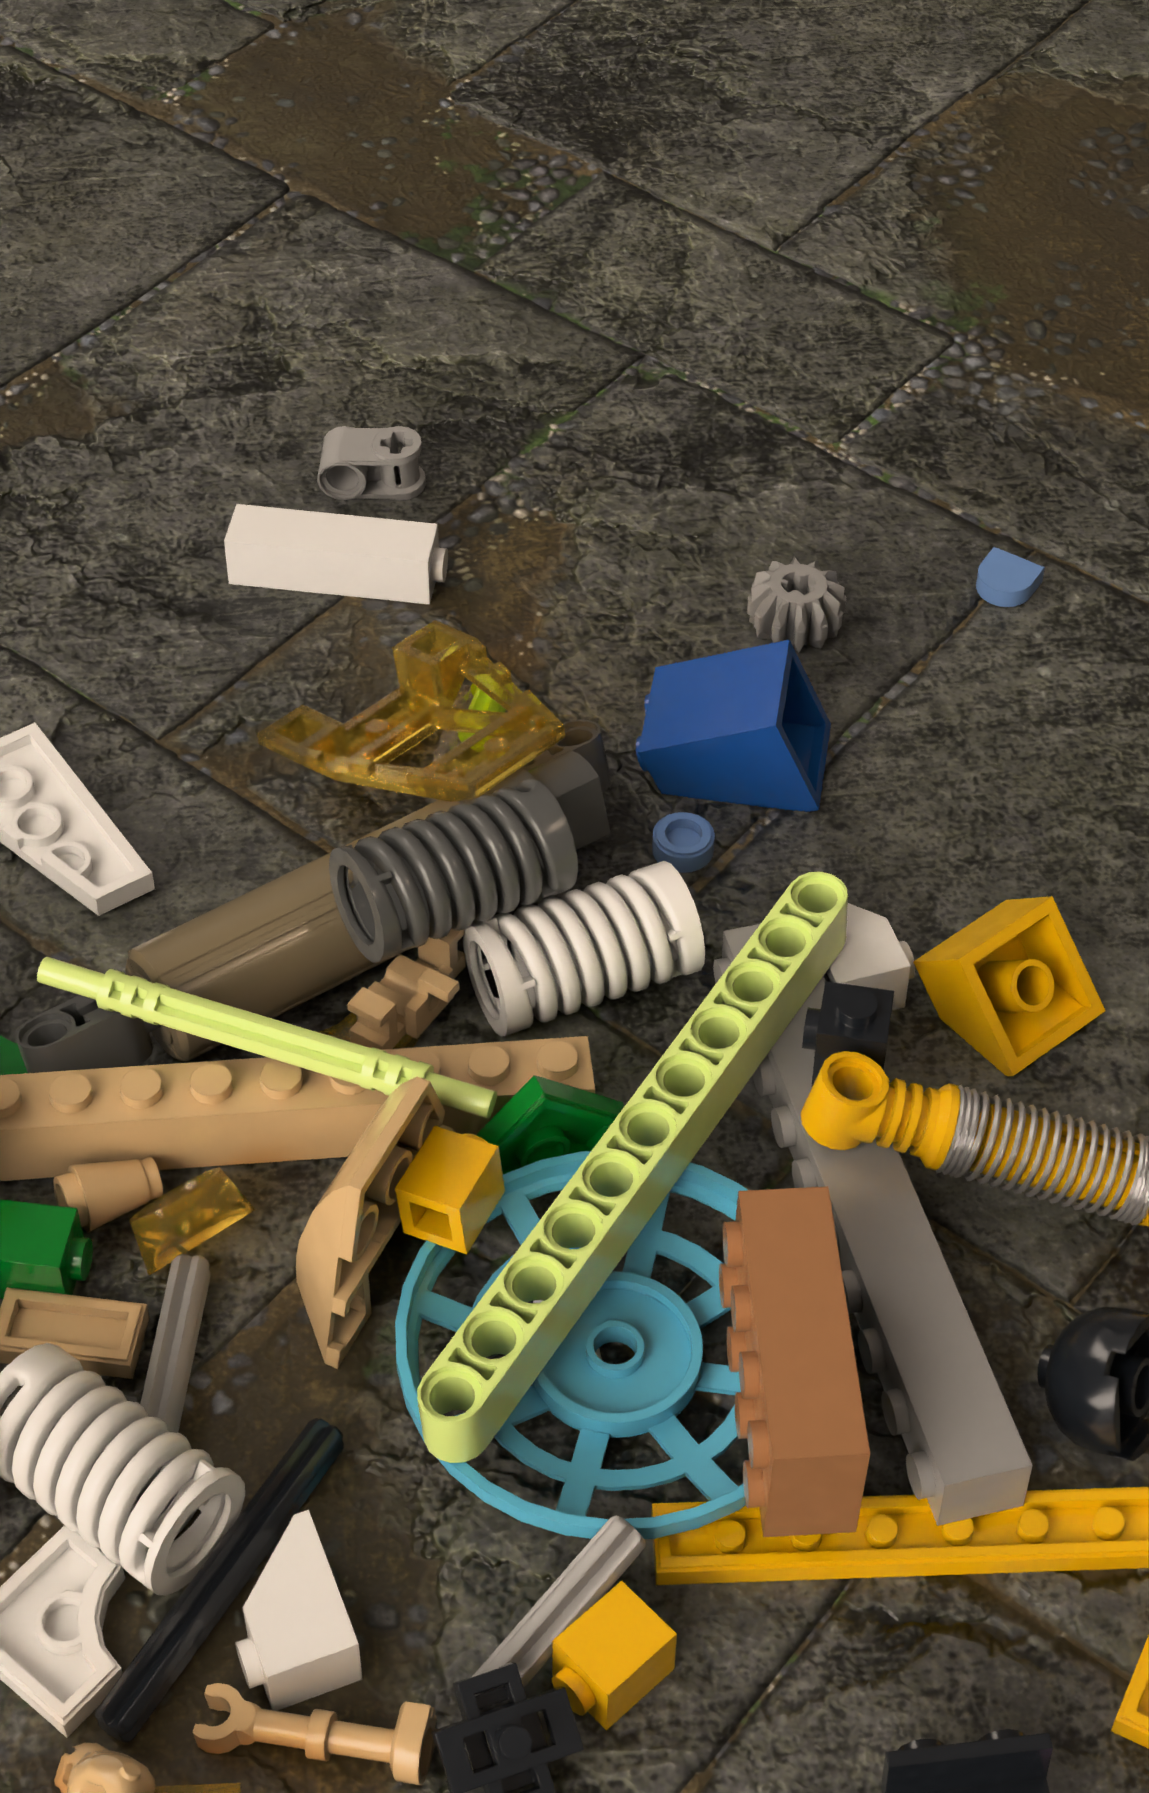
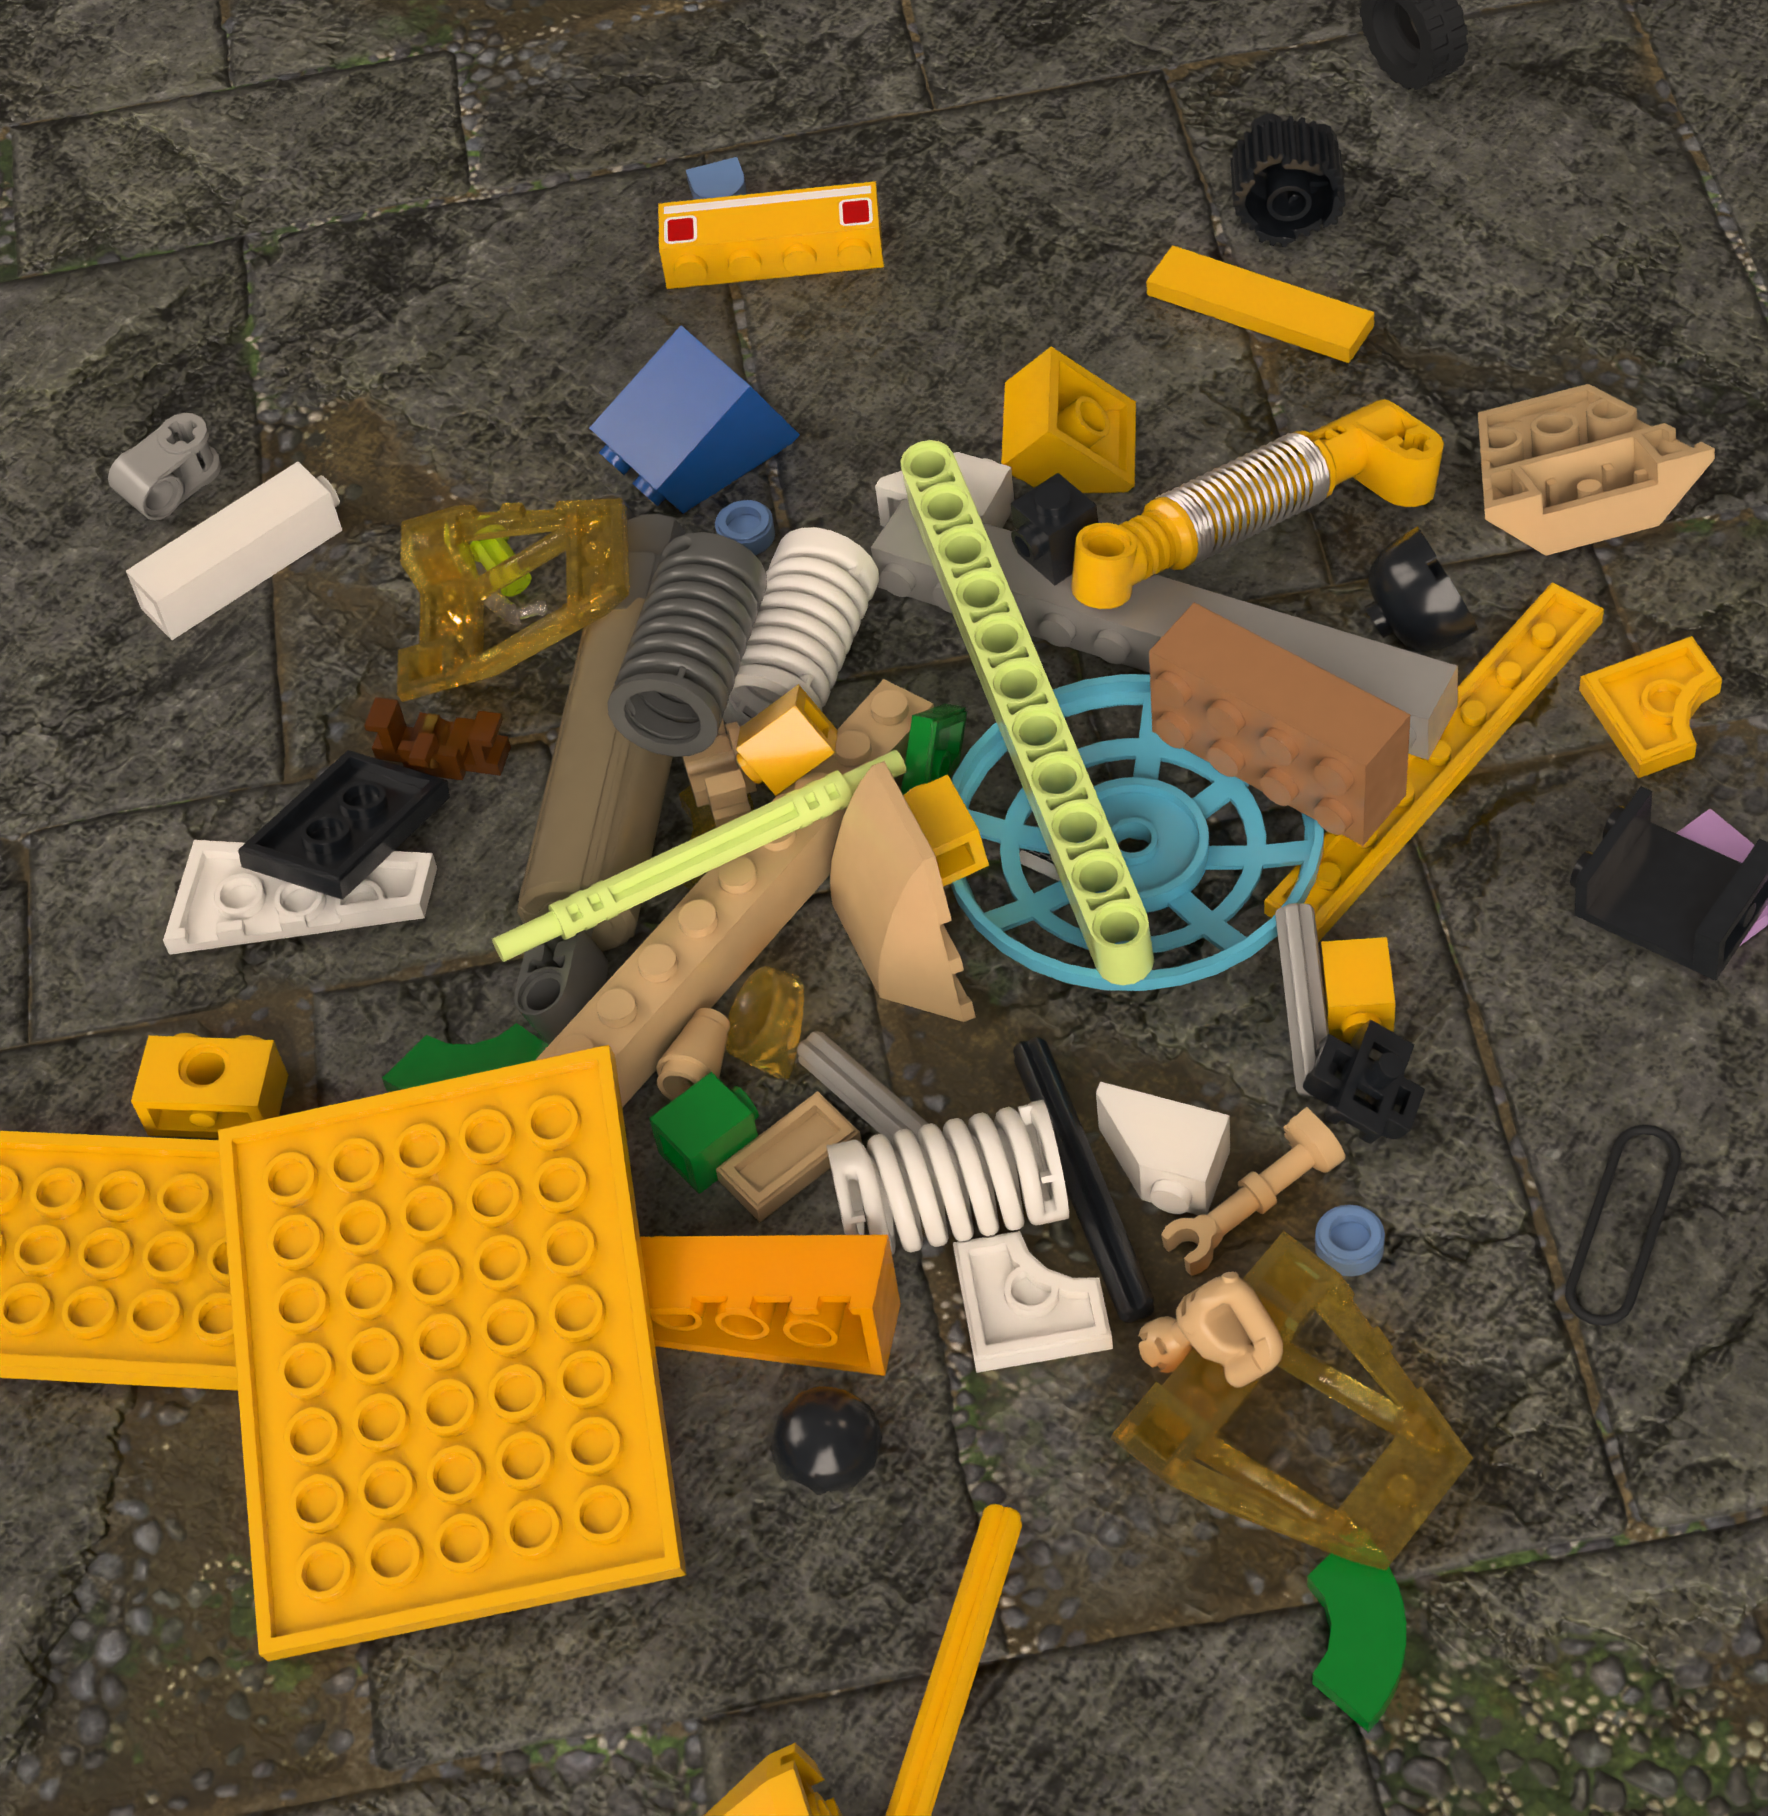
camera: 40 degrees left, 5 degrees up
light grey gear [747,556,846,653] -> none
none -> black tile [238,750,450,900]
none -> reddish brown piece [364,697,511,781]
none -> yellow brick [658,181,884,289]
none -> yellow brick [736,684,838,796]

